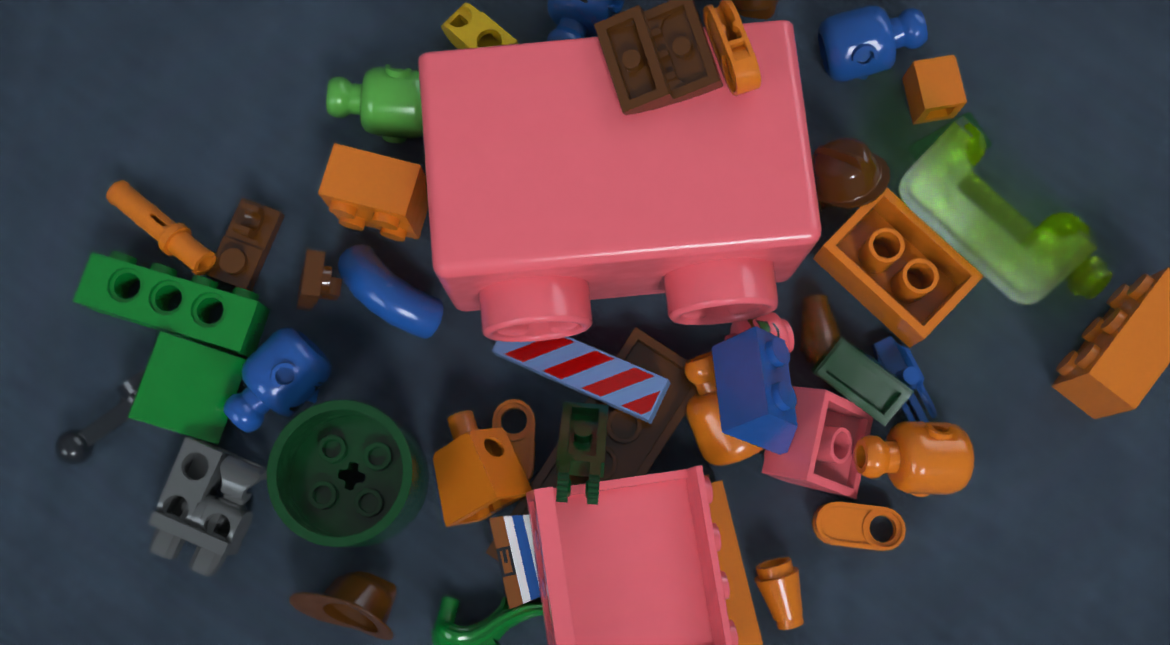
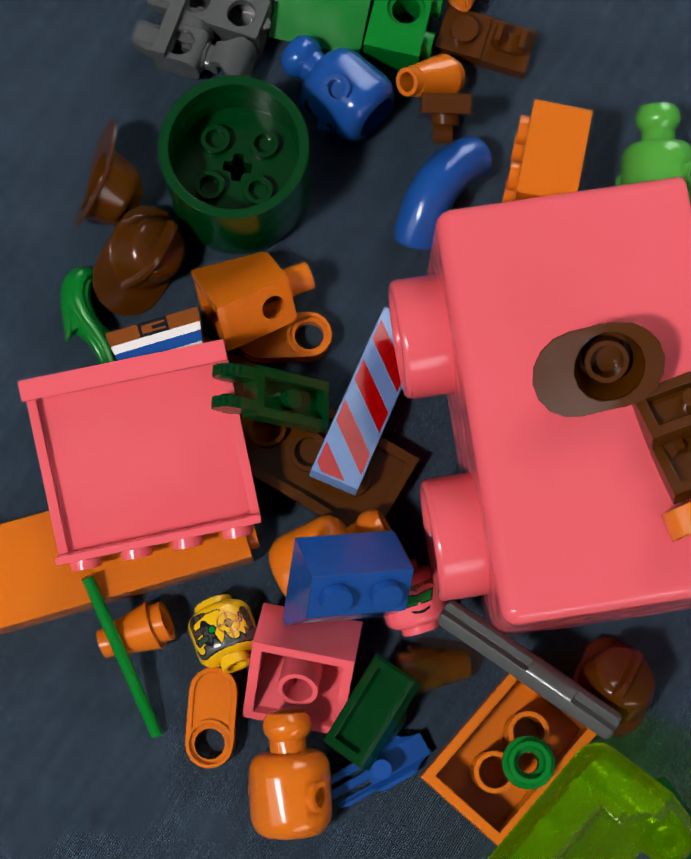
camera: 85 degrees right, 0 degrees up
none -> green axle [81,574,163,738]
none -> reddish brown piece [92,206,186,316]
none -> yellow head [188,594,257,674]
none -> orange cone [396,54,465,98]
none -> dark grey axle [438,600,622,739]
none -> green plate [502,736,555,790]
none -> reddish brown piece [532,322,665,417]

